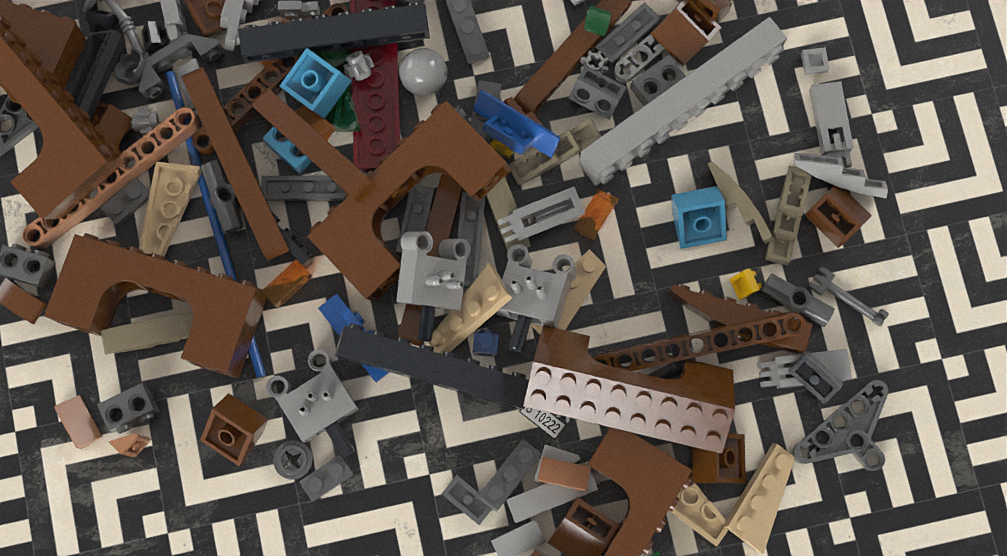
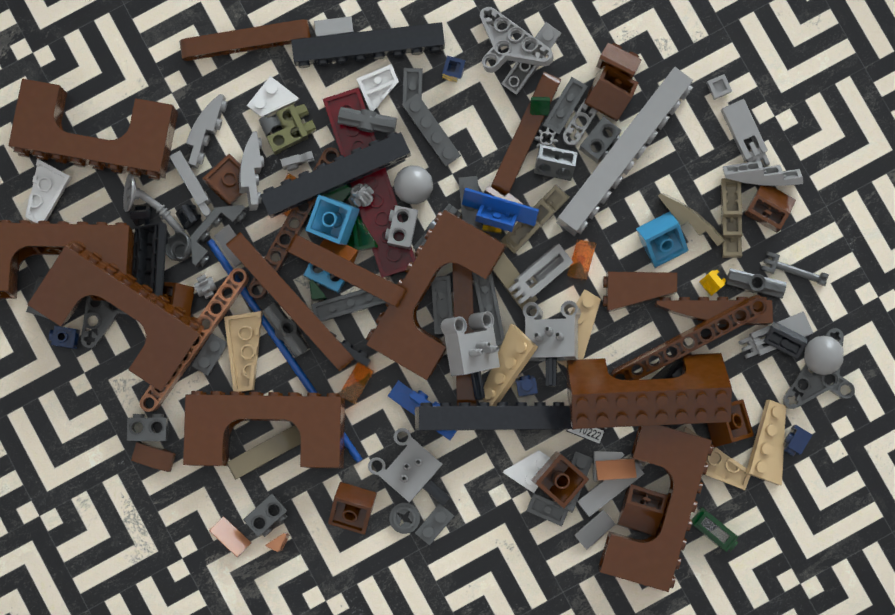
camera: 15 degrees left, 5 degrees up
none -> dark green slope [309,280,327,301]
none -> light grey brick [385,205,418,250]
none -> white wing [503,450,550,493]
none -> reddish brown slope [531,451,589,508]
none -> reddish brown slope [603,272,677,312]
none -> dark blue brick [784,425,812,456]
none -> light grey piece [804,336,843,375]

